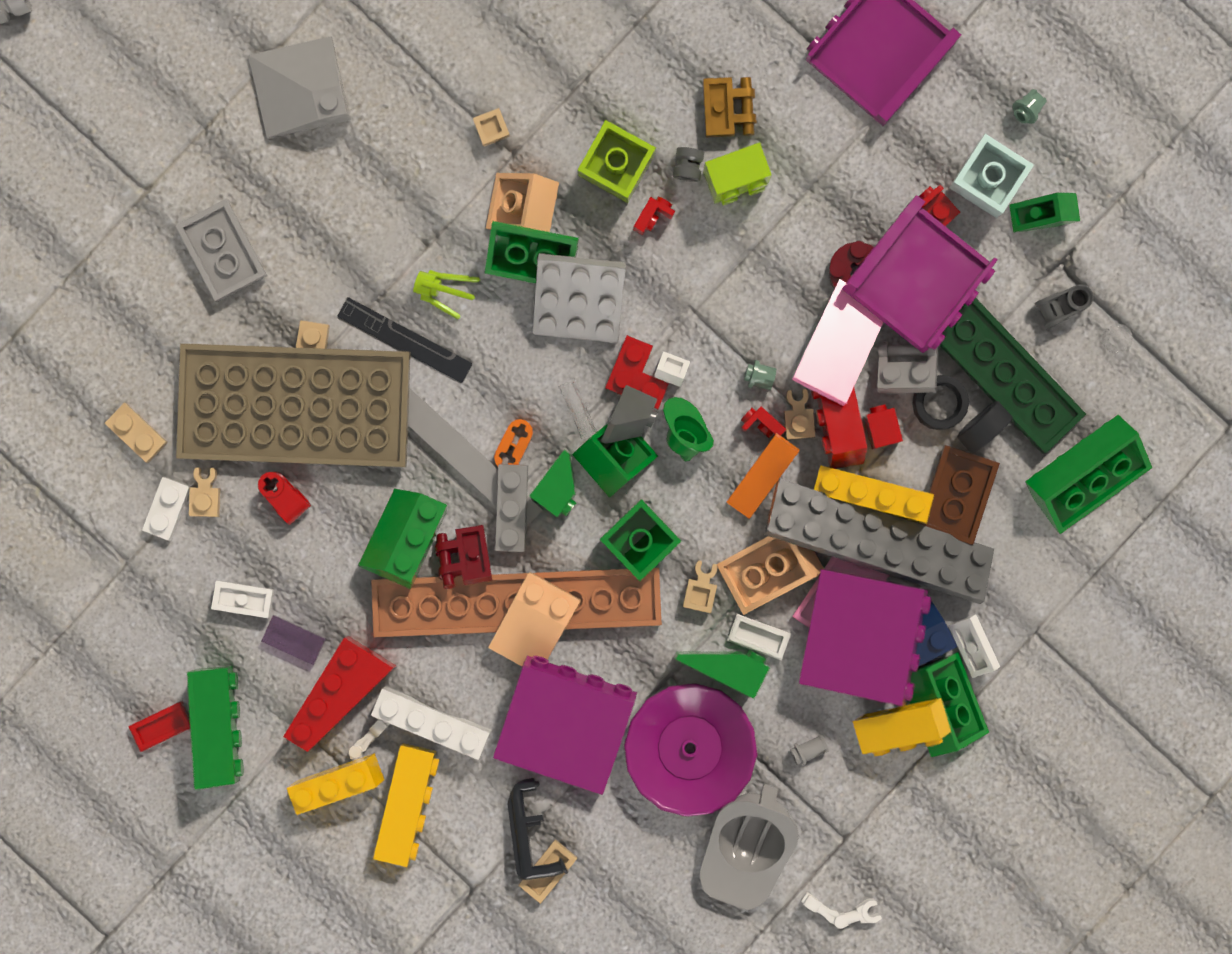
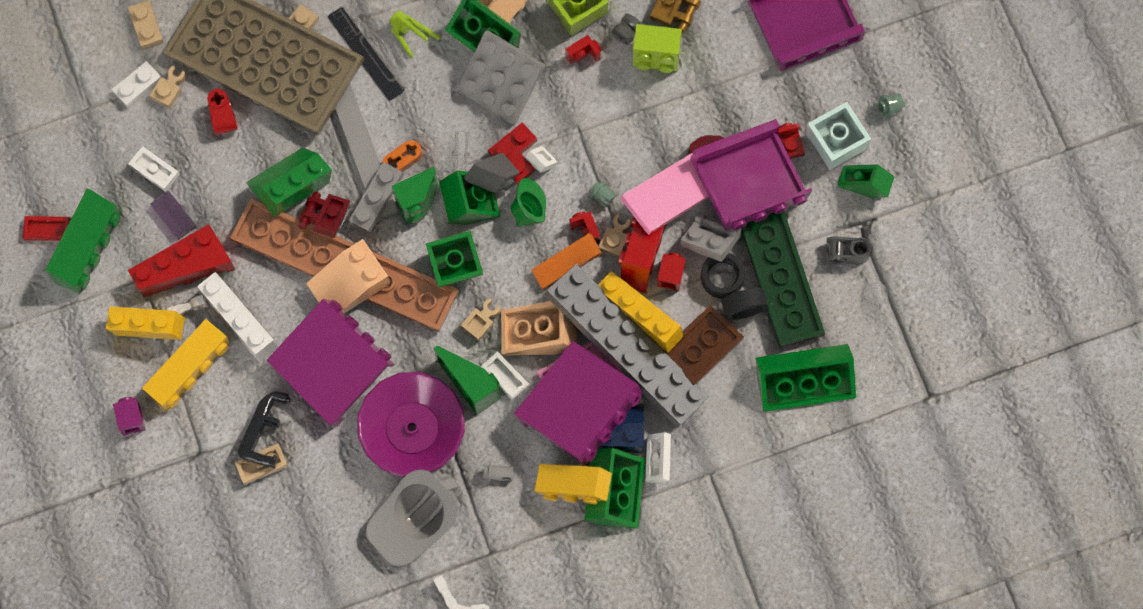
camera: 25 degrees right, 15 degrees down
none -> magenta brick [113,397,146,436]

